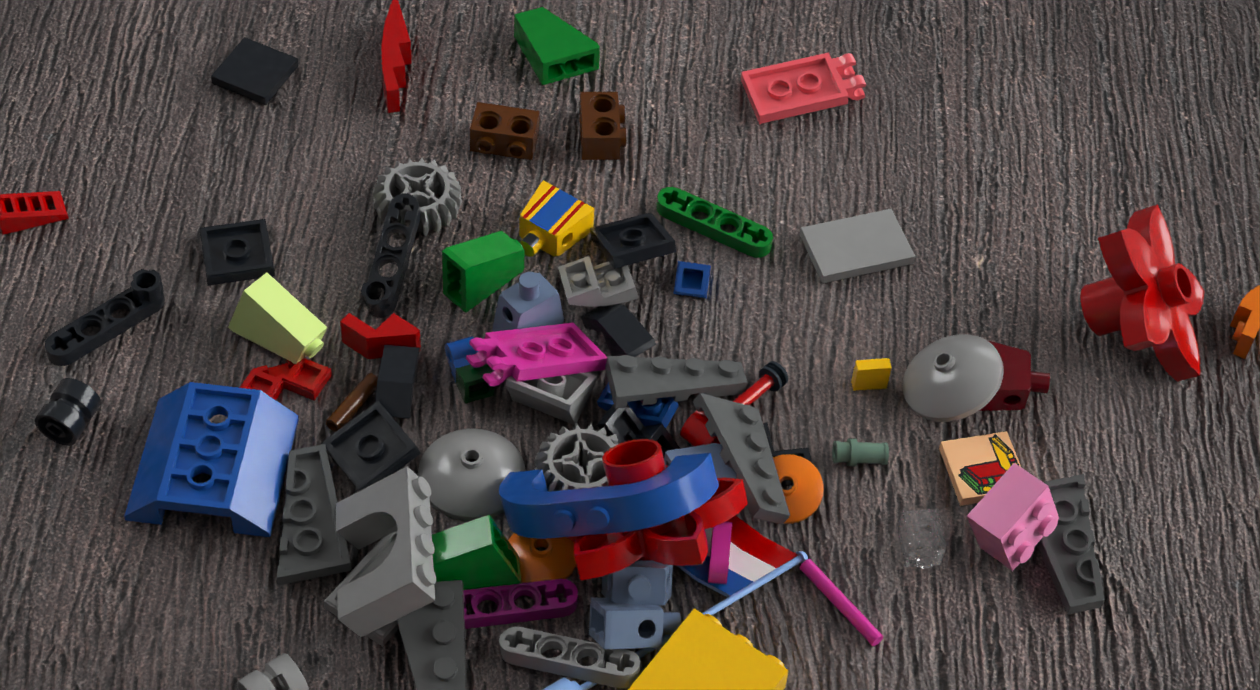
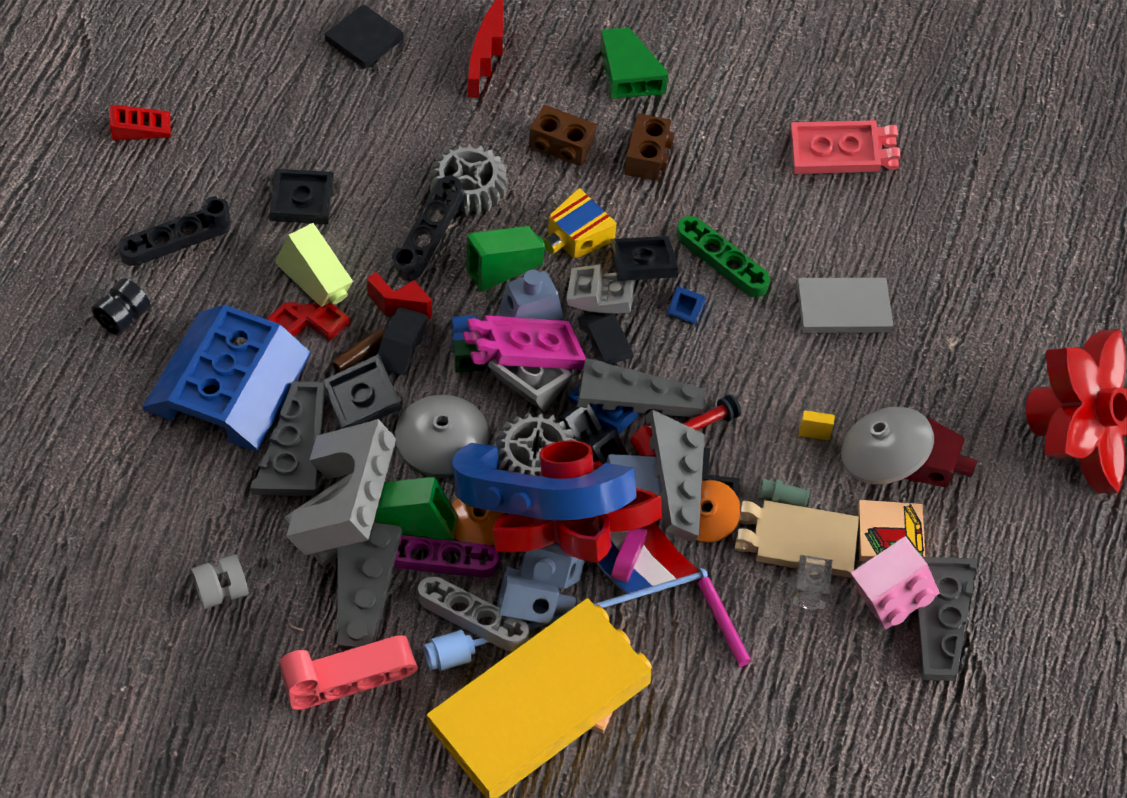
camera: 15 degrees right, 5 degrees up
none -> tan tile [734,500,859,578]

